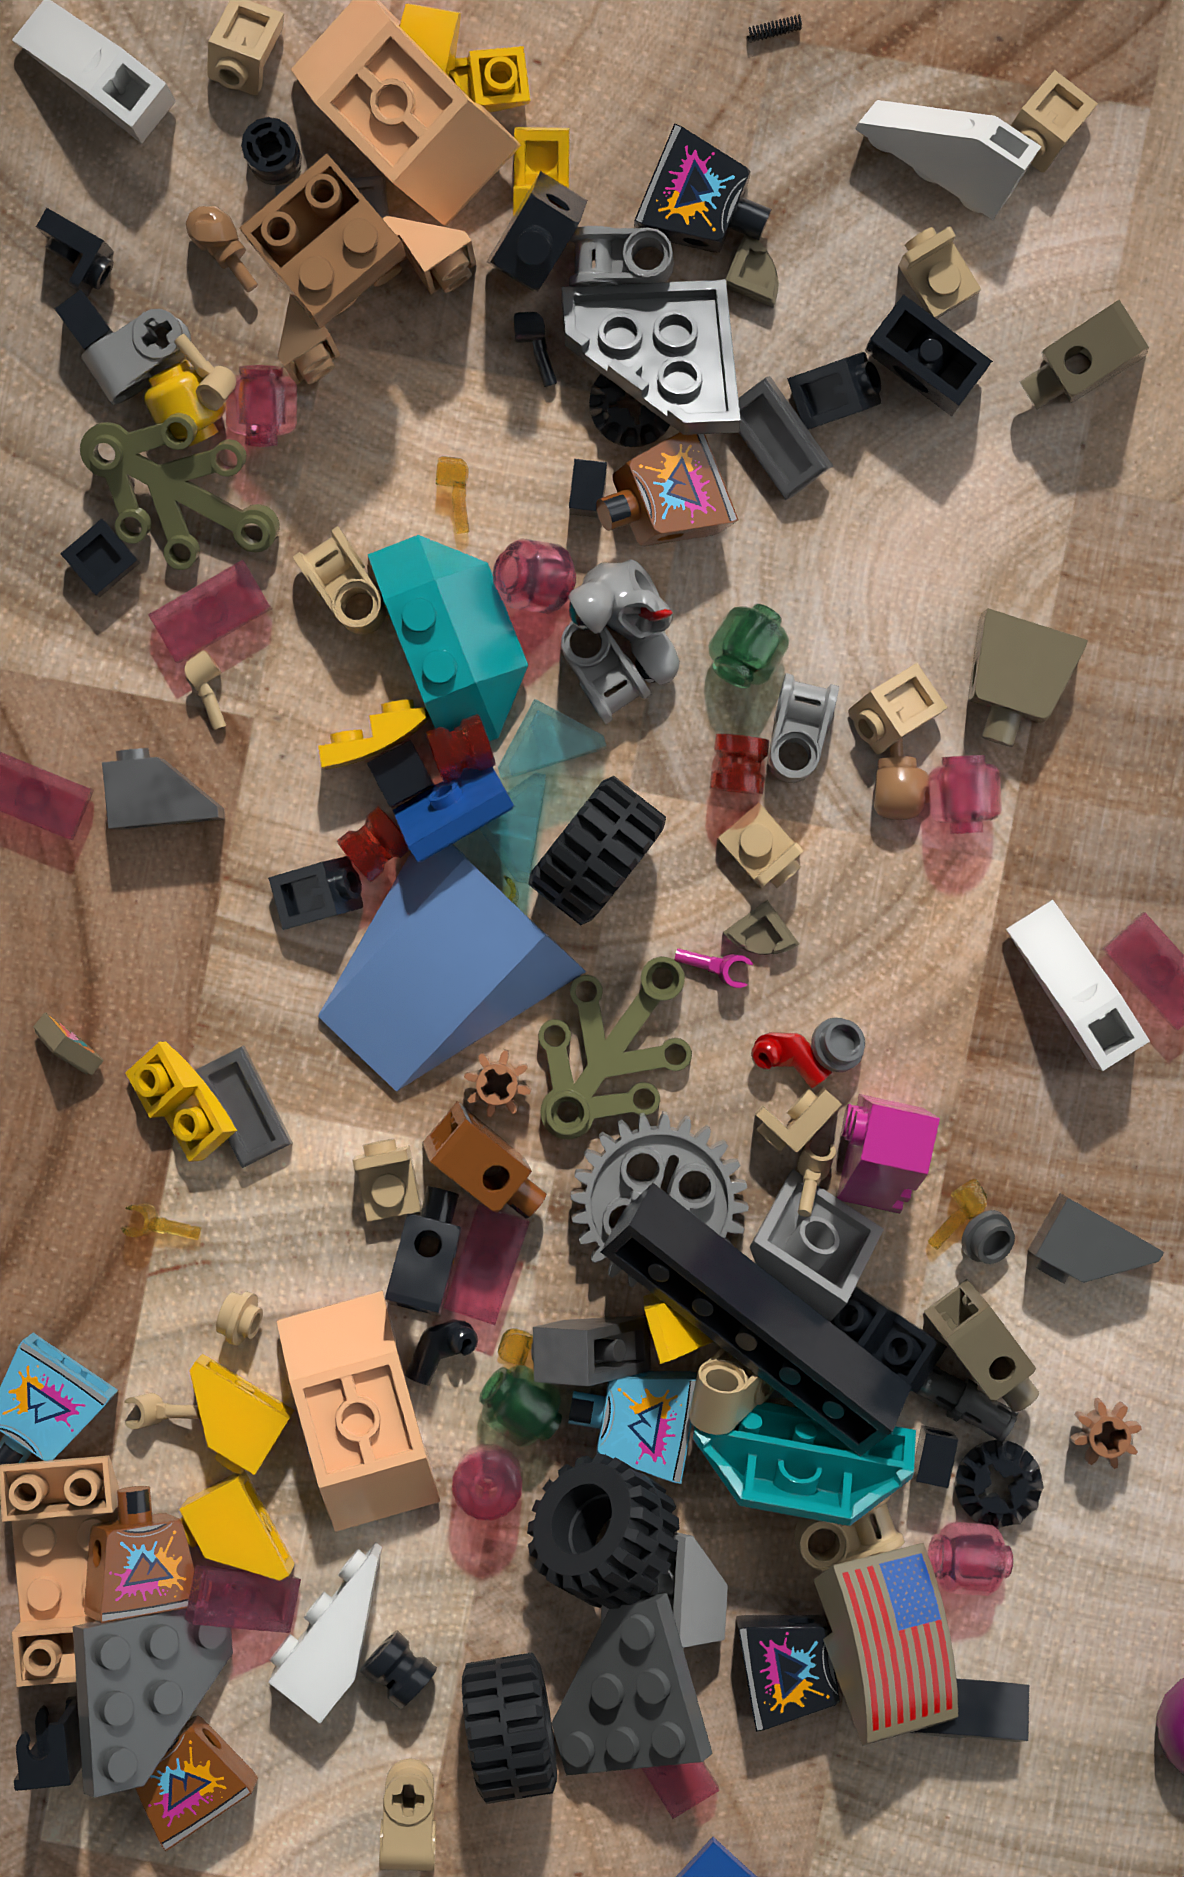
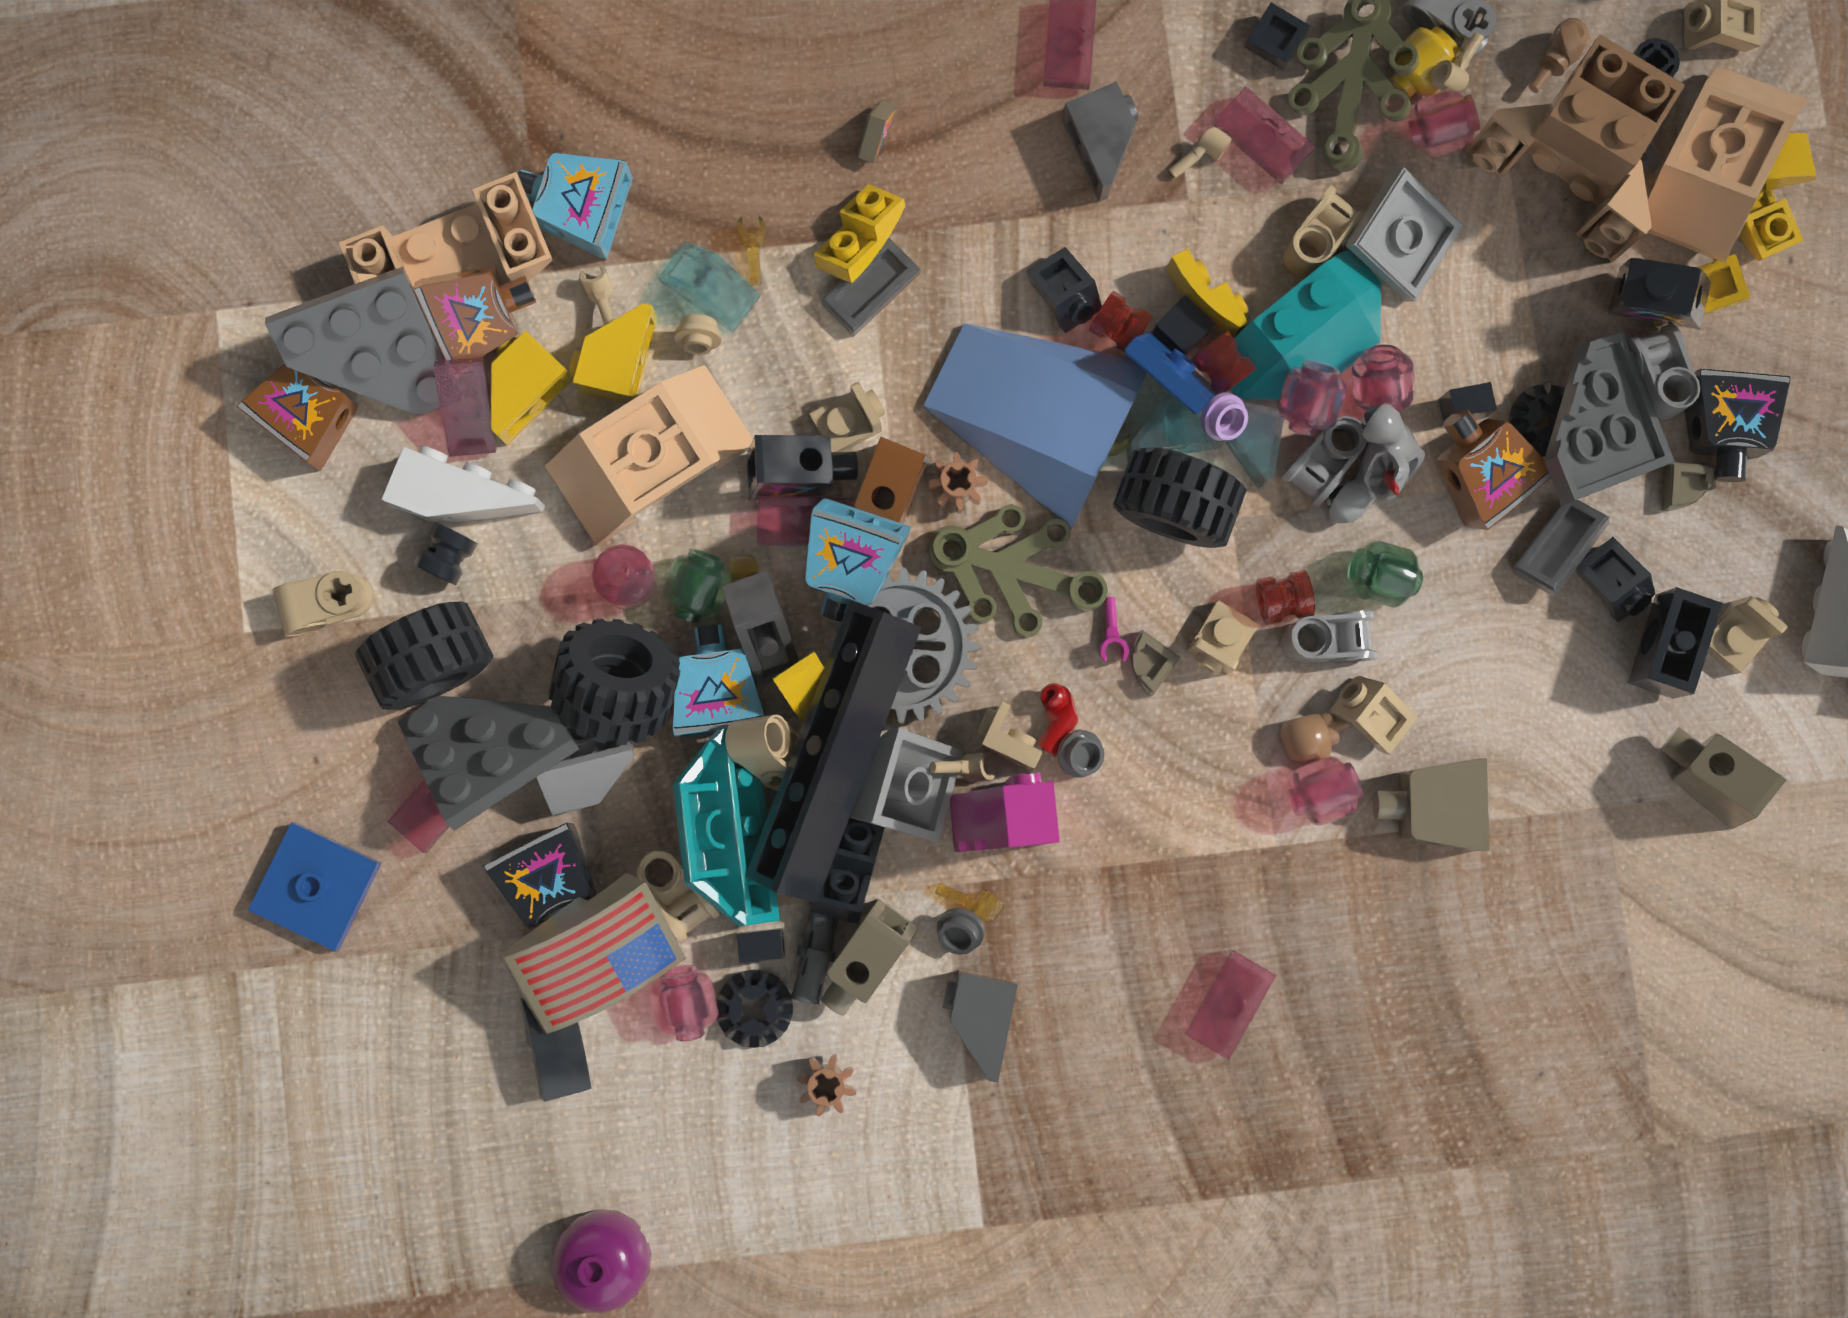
camera: 65 degrees right, 5 degrees down
black hinge [14,1696,82,1791] -> none
black arm [405,1319,478,1386] -> none
clear yellow hand [436,456,470,534] -> none
black hand [514,312,557,387] -> none
white slope [1006,900,1150,1071] -> none
none -> clear light blue slope [658,241,761,334]
none -> medium azure torso [805,498,911,622]
none -> lavender plate [1201,393,1248,441]
none -> clear pink head [1277,360,1347,436]
none -> light grey plate [1345,167,1463,301]

